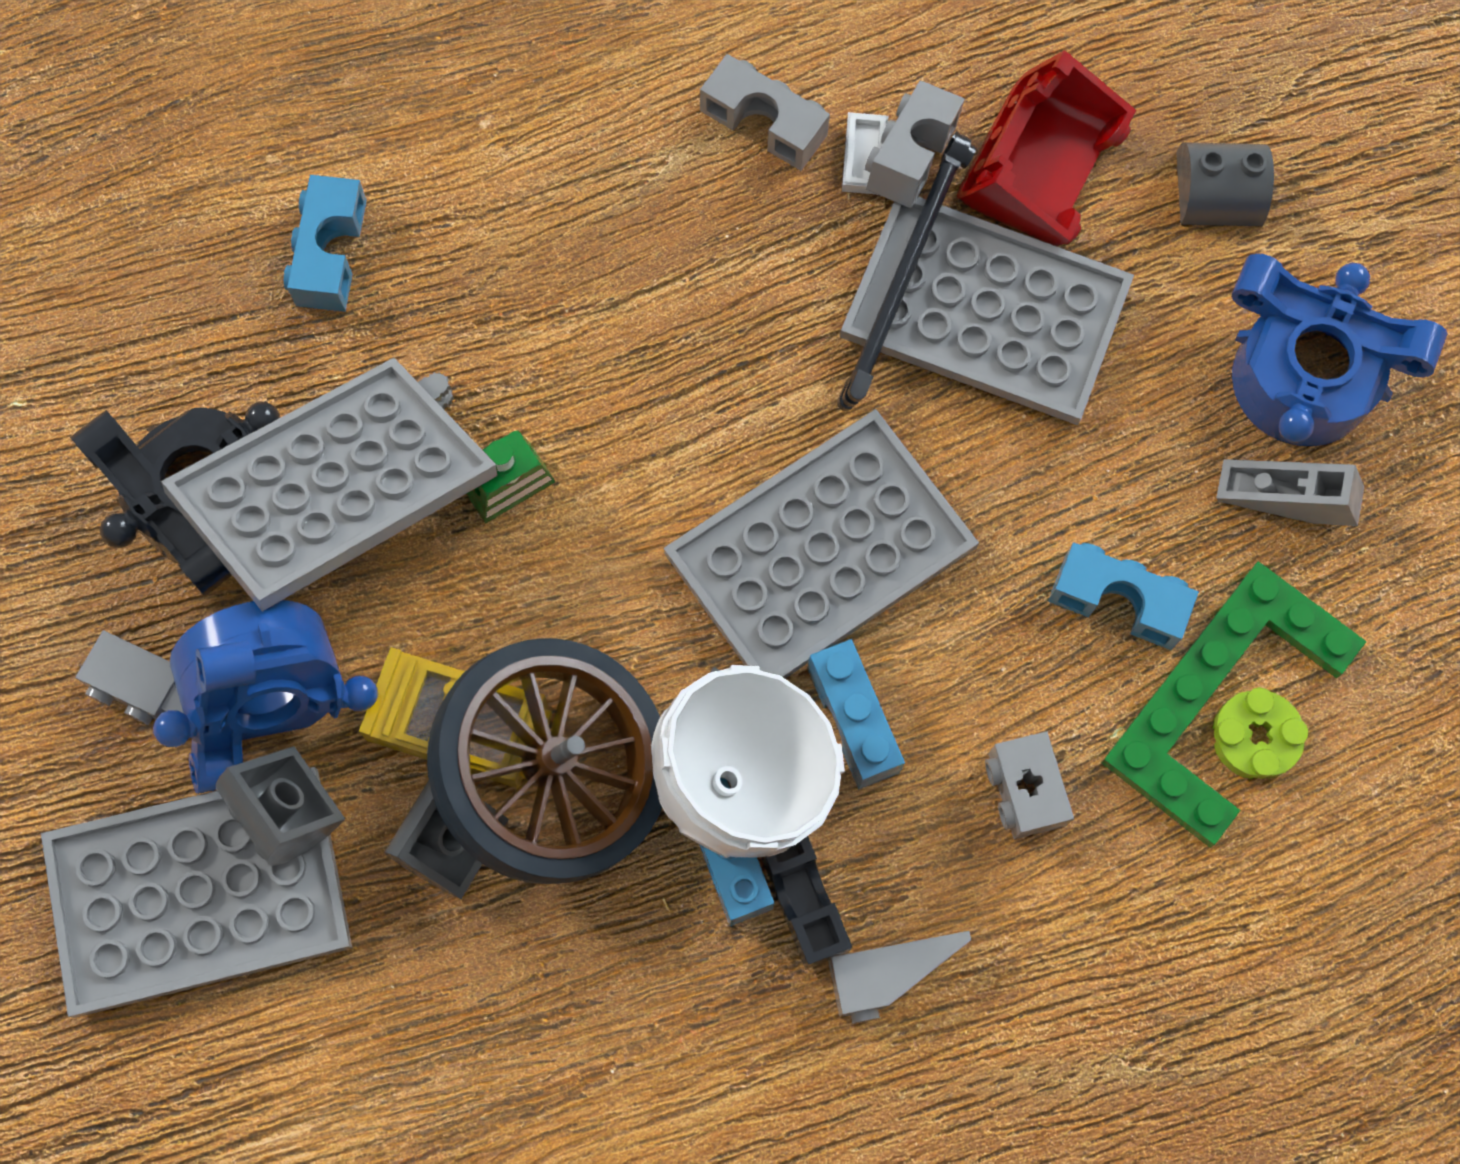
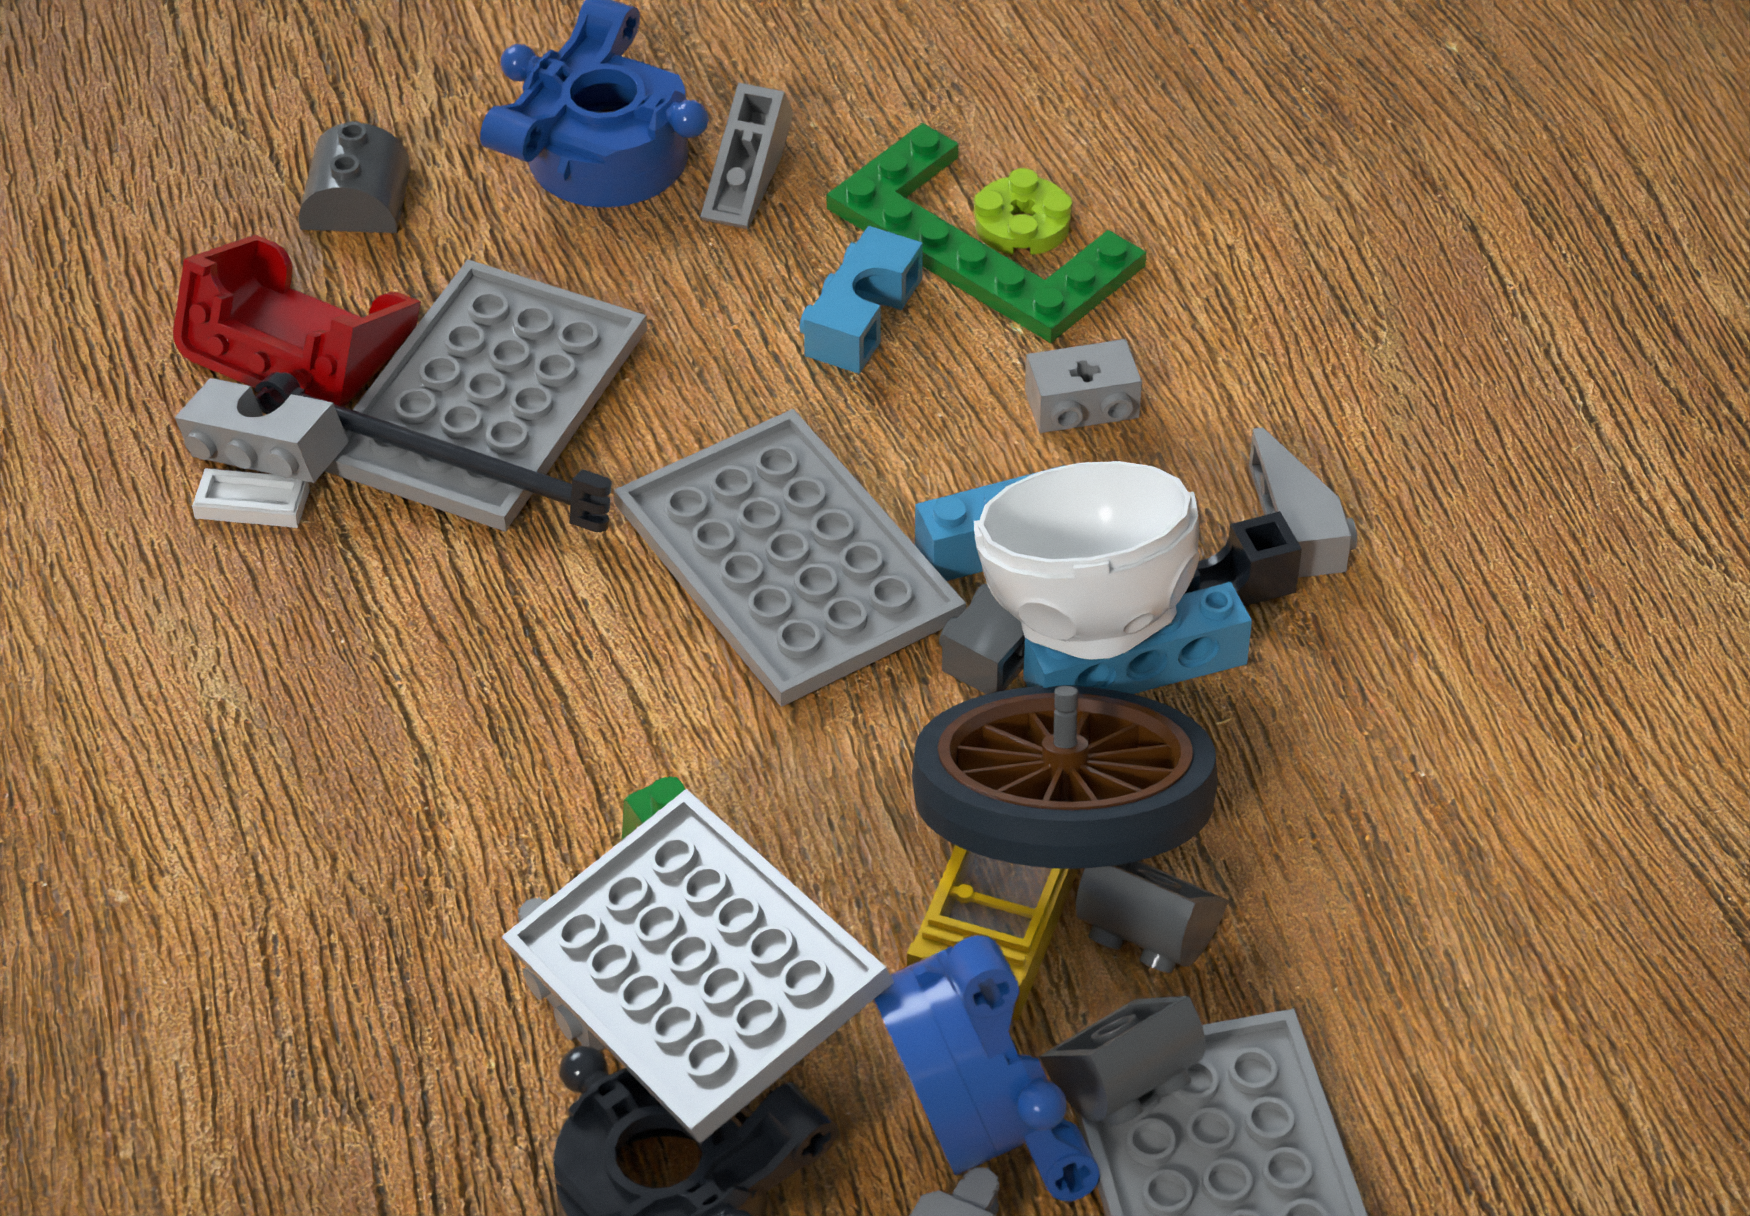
camera: 85 degrees left, 25 degrees down
dark azure arch [284,175,367,312] -> none
light grey arch [700,54,830,171] -> none

